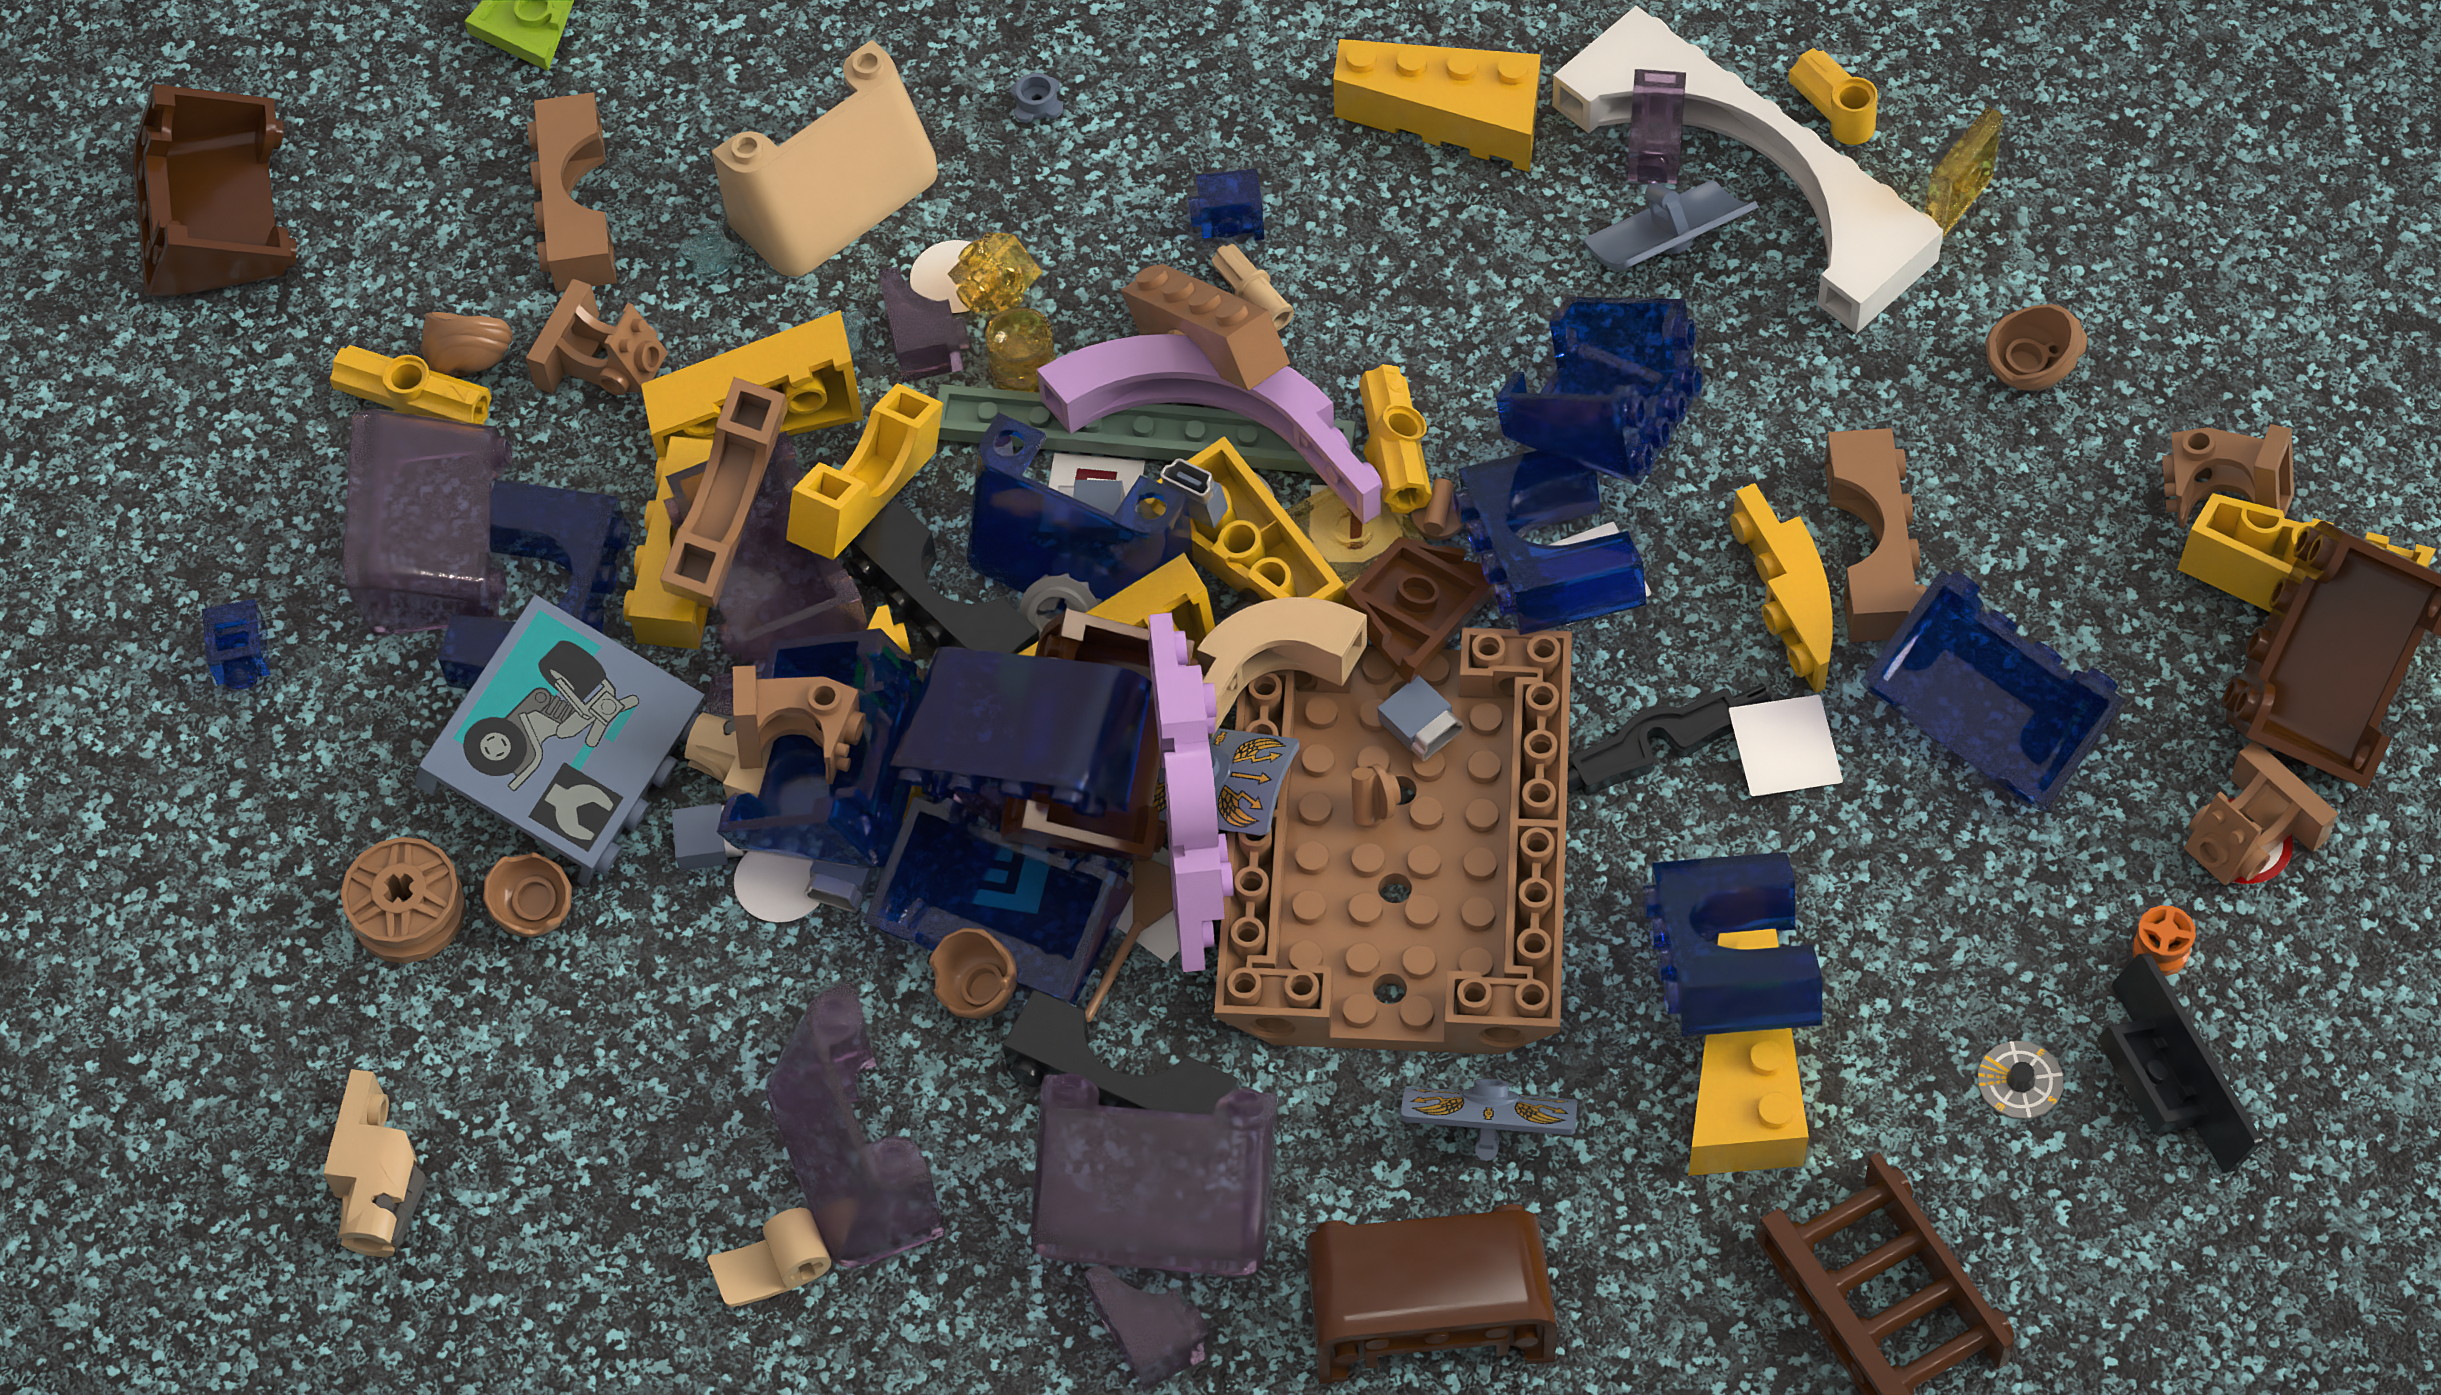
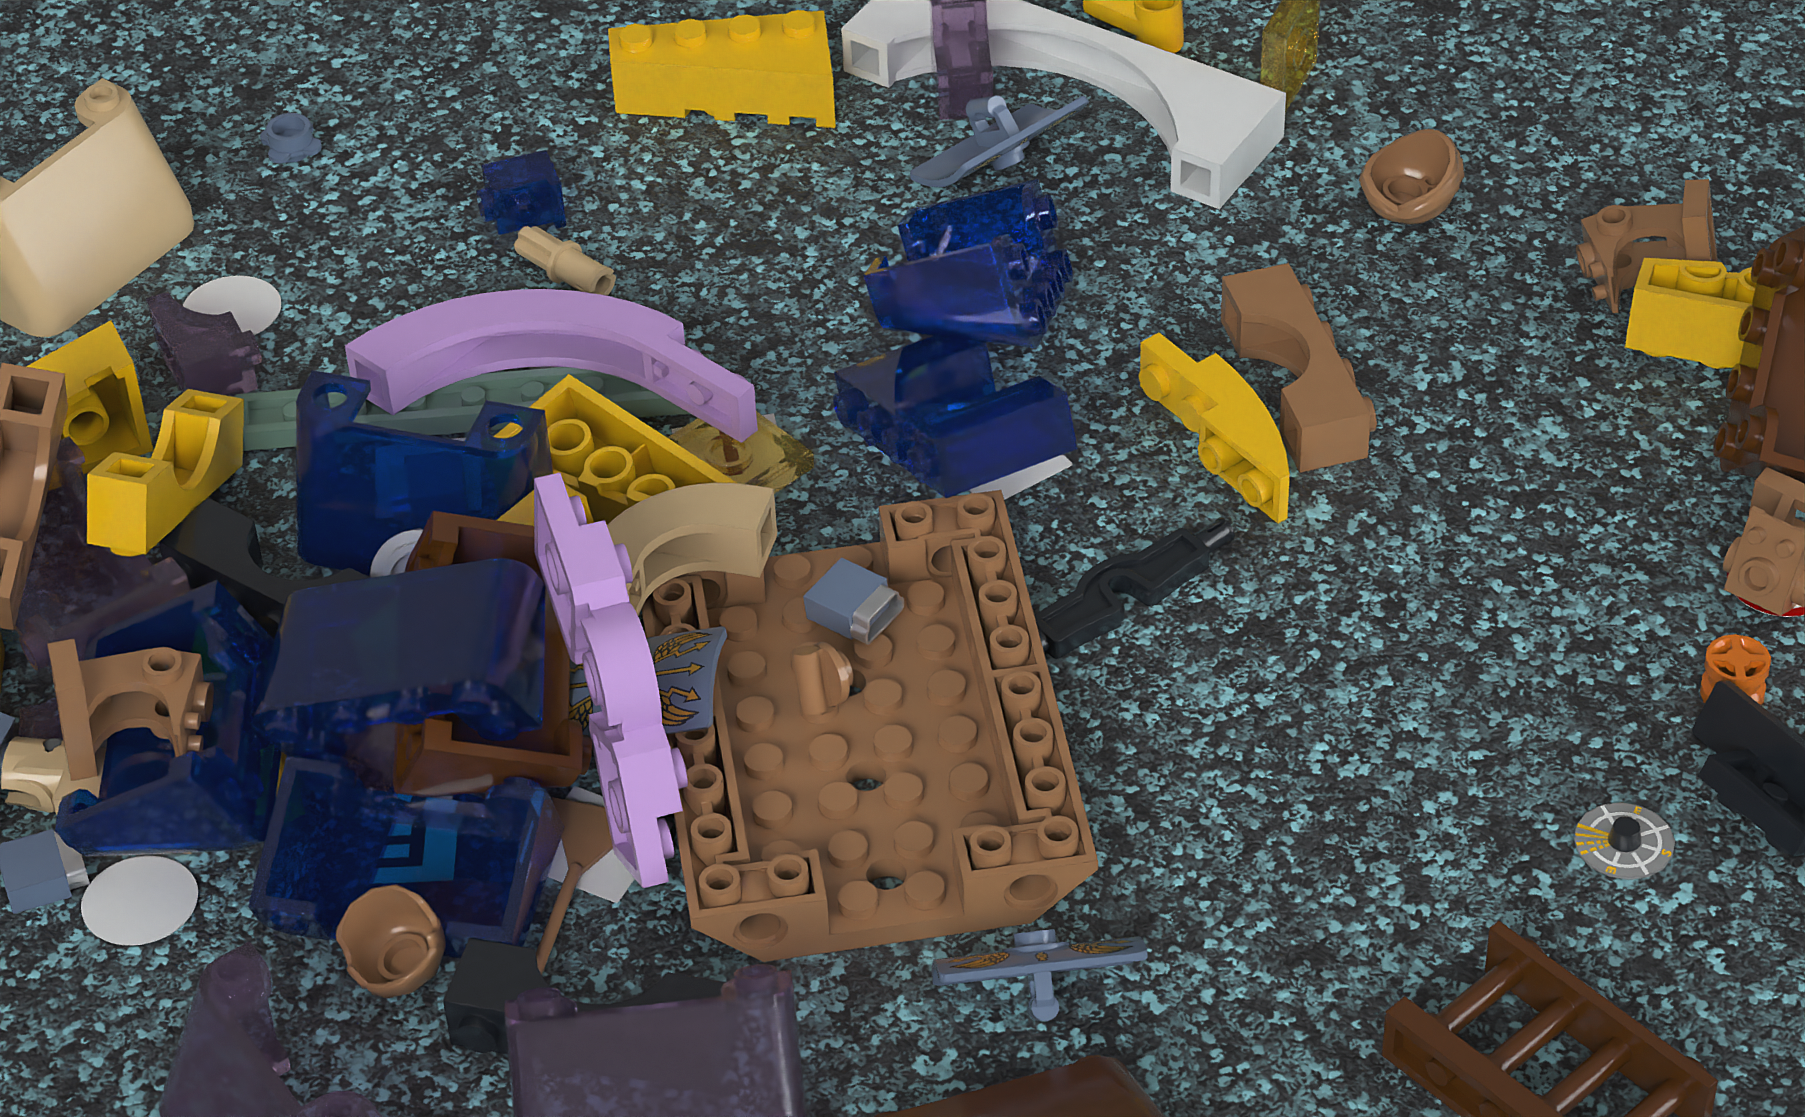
camera: 15 degrees left, 15 degrees down
piece [804,829,880,913] -> none
clear yellow brick [947,232,1043,315] -> none
clear yellow wheel [985,307,1056,393] -> none
medium nougat arch [1121,263,1290,391] -> none
piece [1160,458,1228,529] -> none
reddish brown wing [1342,537,1514,684] -> none
yellow piece [1359,364,1432,514] -> none
medium nougat plate [1411,478,1465,540] -> none
clear blue arch [1642,852,1822,1037] -> none
yellow wedge [1688,929,1809,1176] -> none
white sticker [1729,695,1843,796] -> none
clear blue windscreen [1860,569,2125,811] -> none

